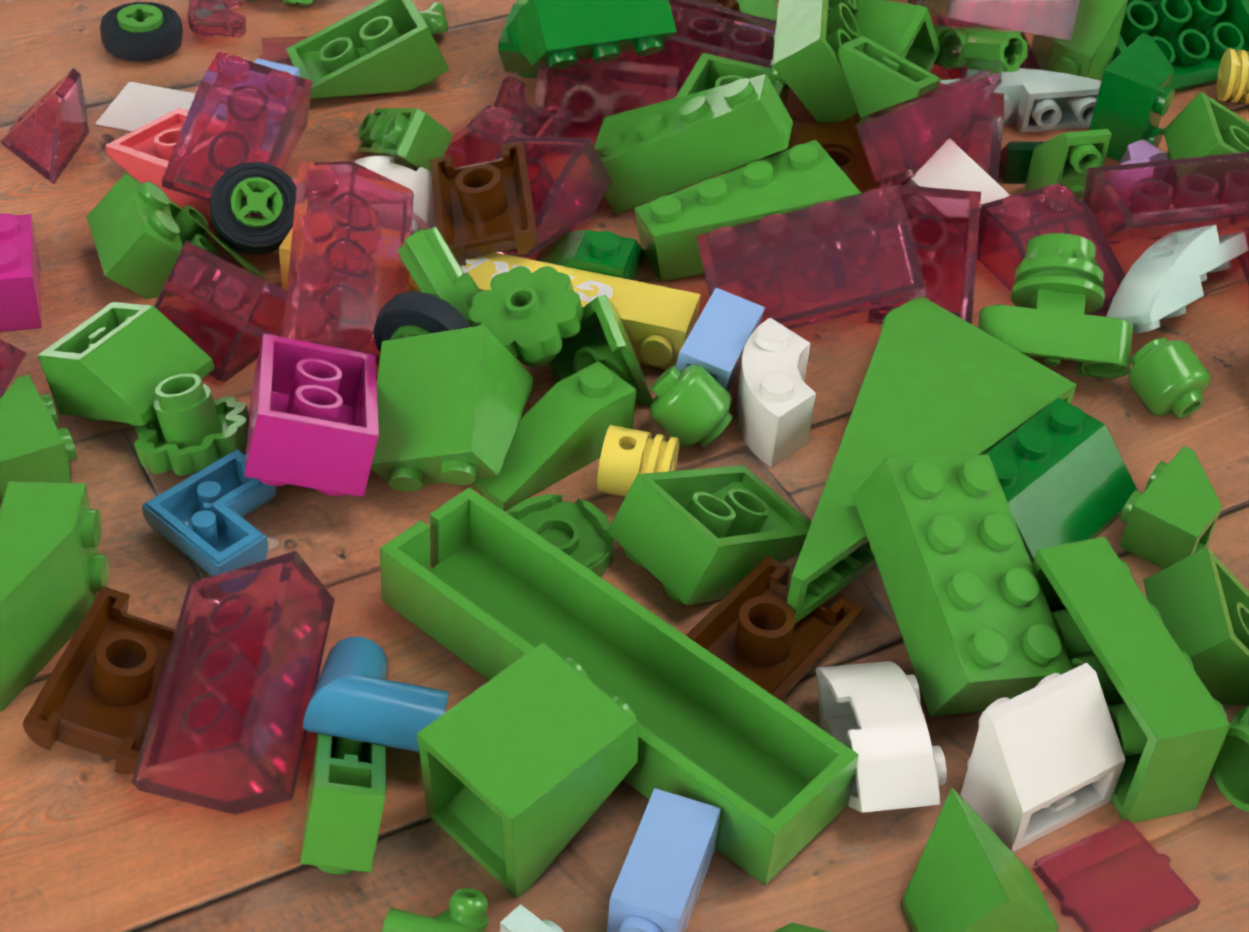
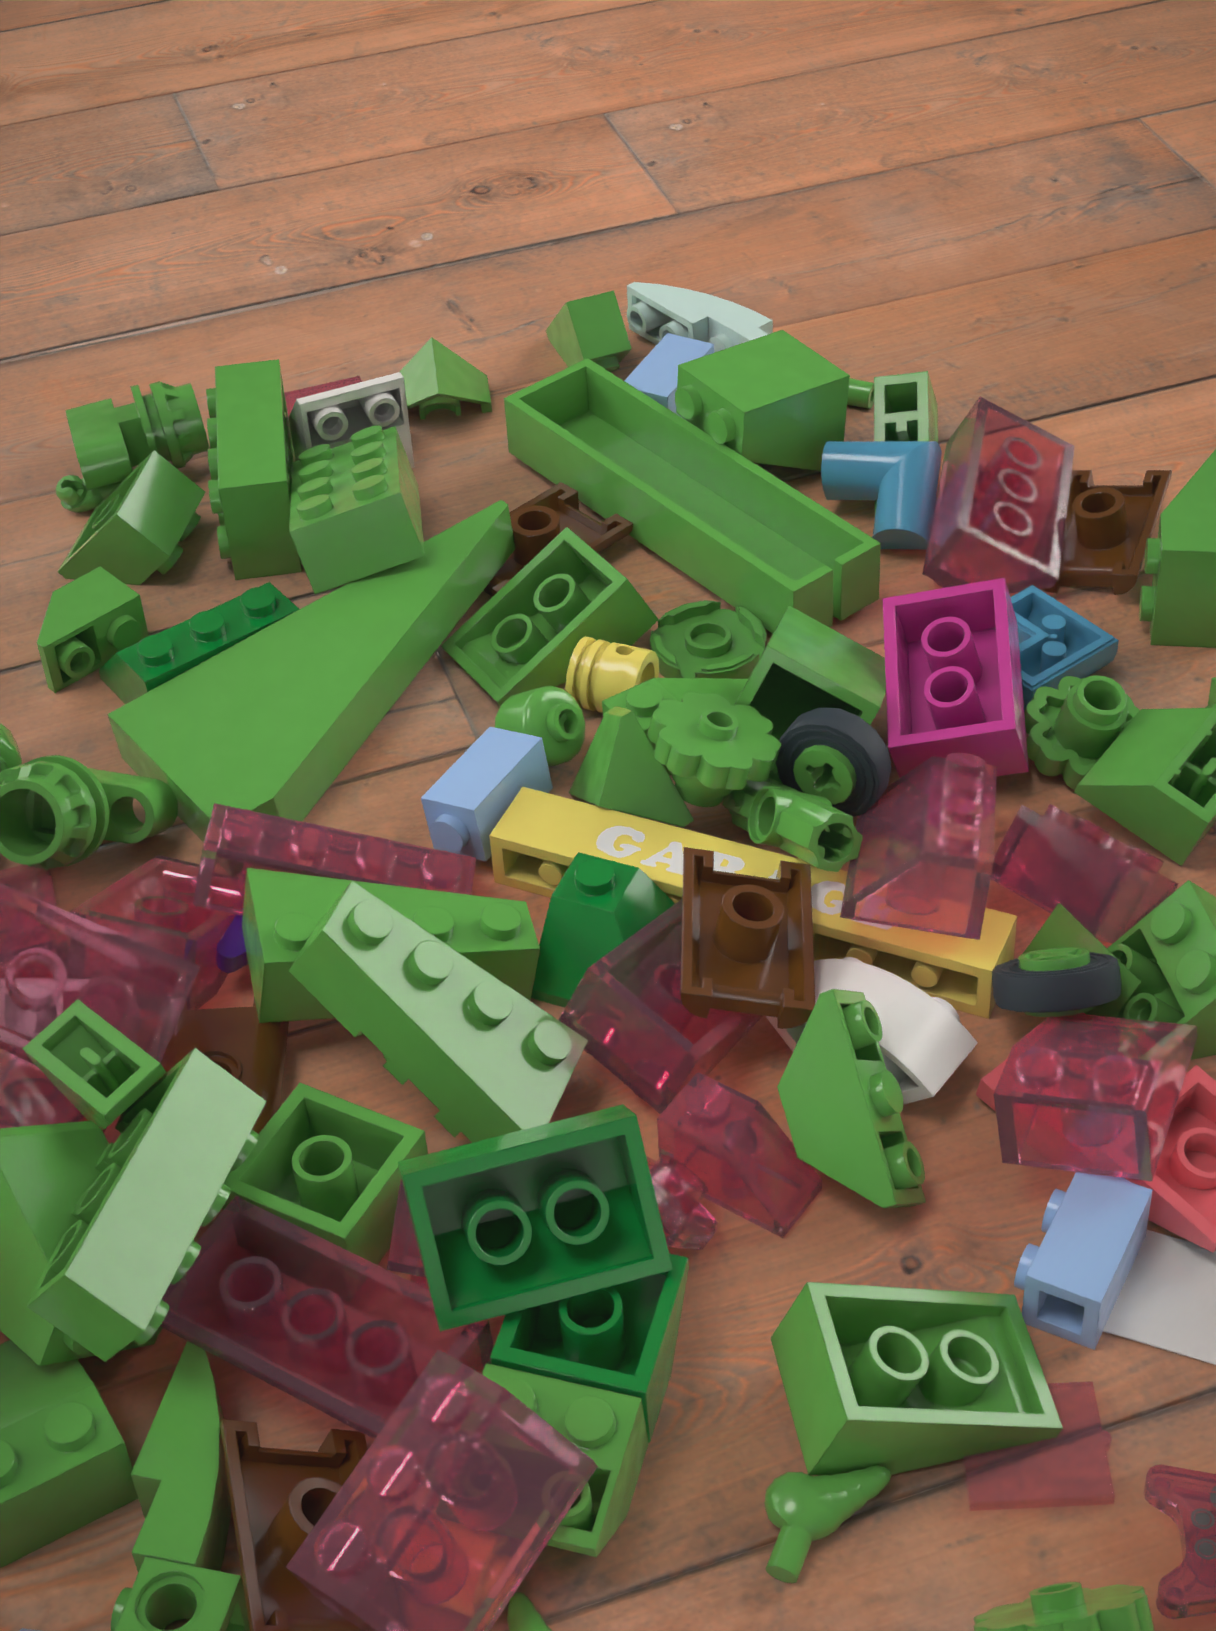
camera: 165 degrees left, 0 degrees up
white brick [736,318,816,468] -> none
white brick [816,661,947,813] -> none

